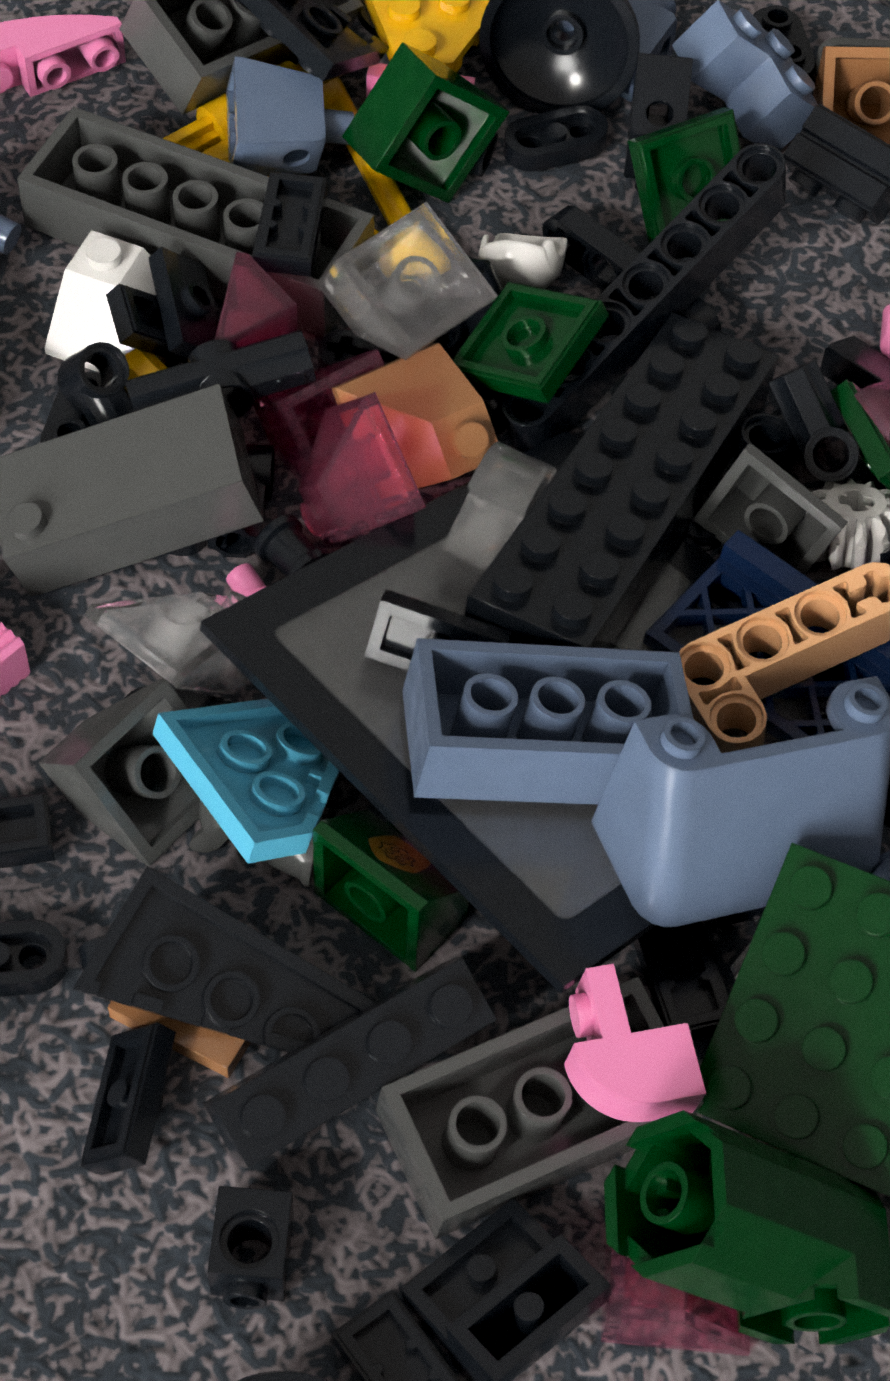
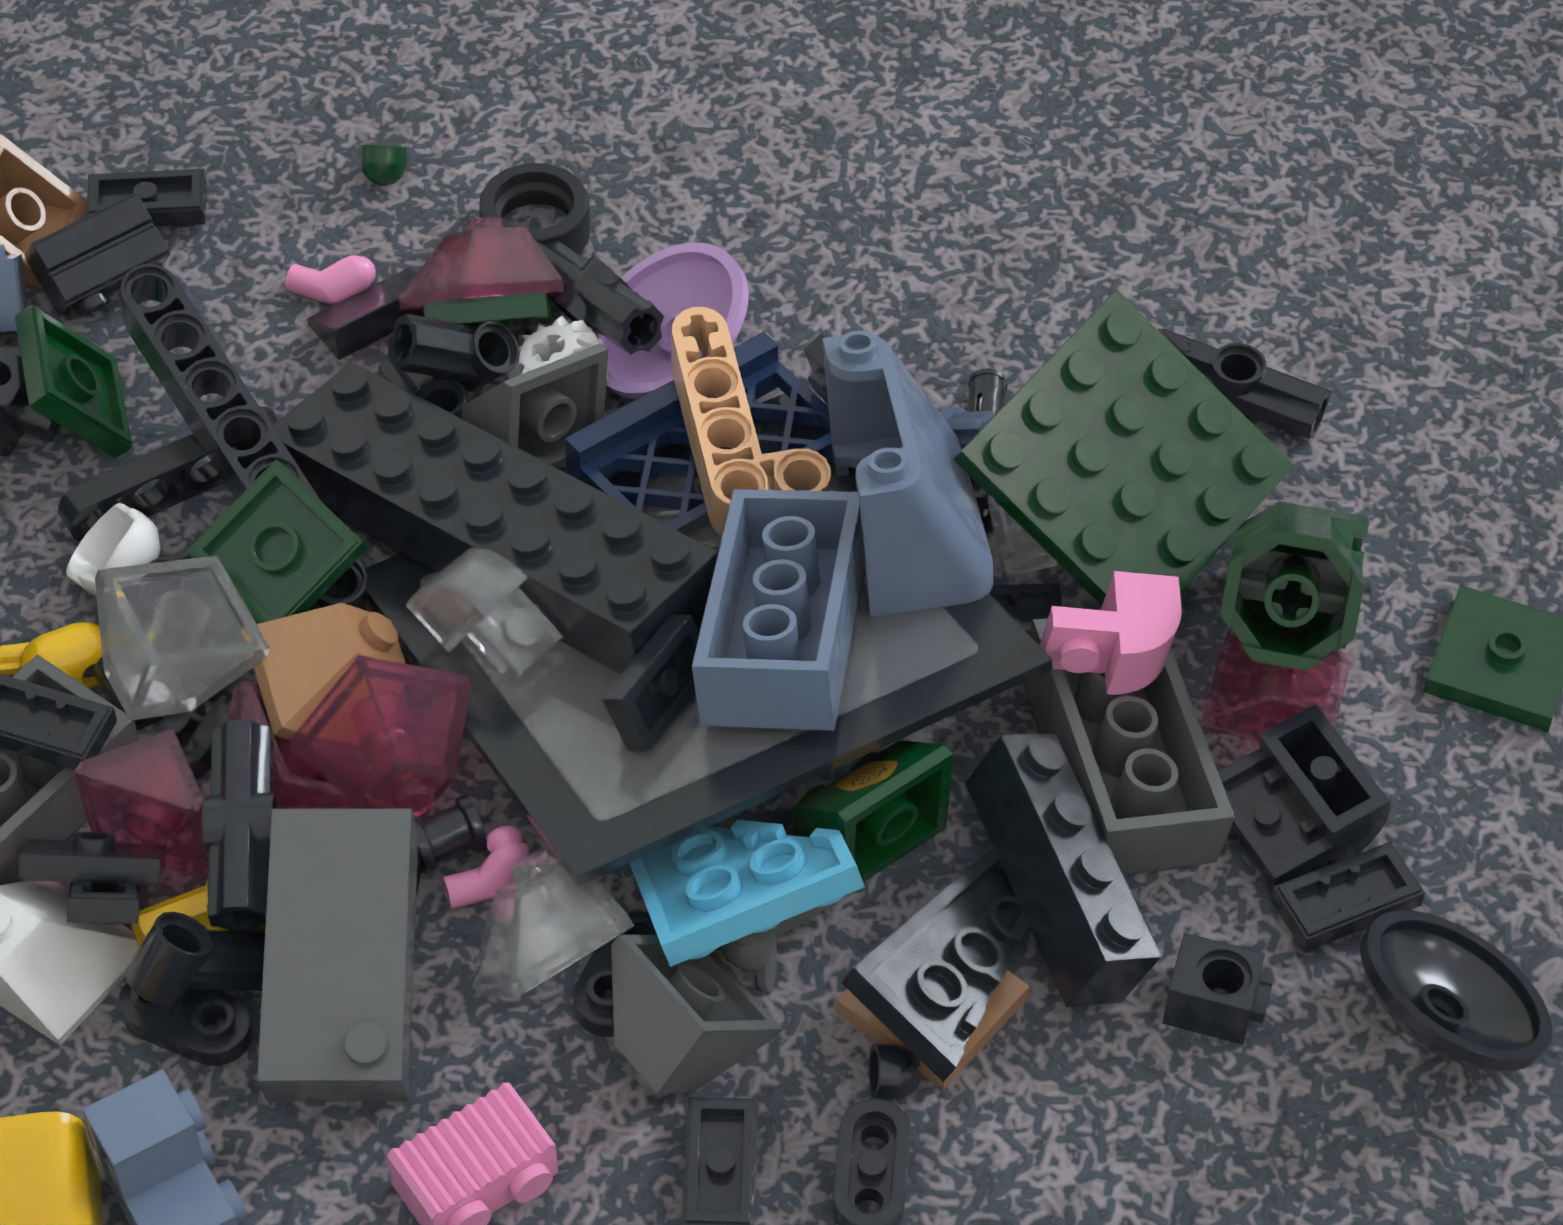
camera: 75 degrees left, 5 degrees down
black plate [81,1022,176,1175] -> none

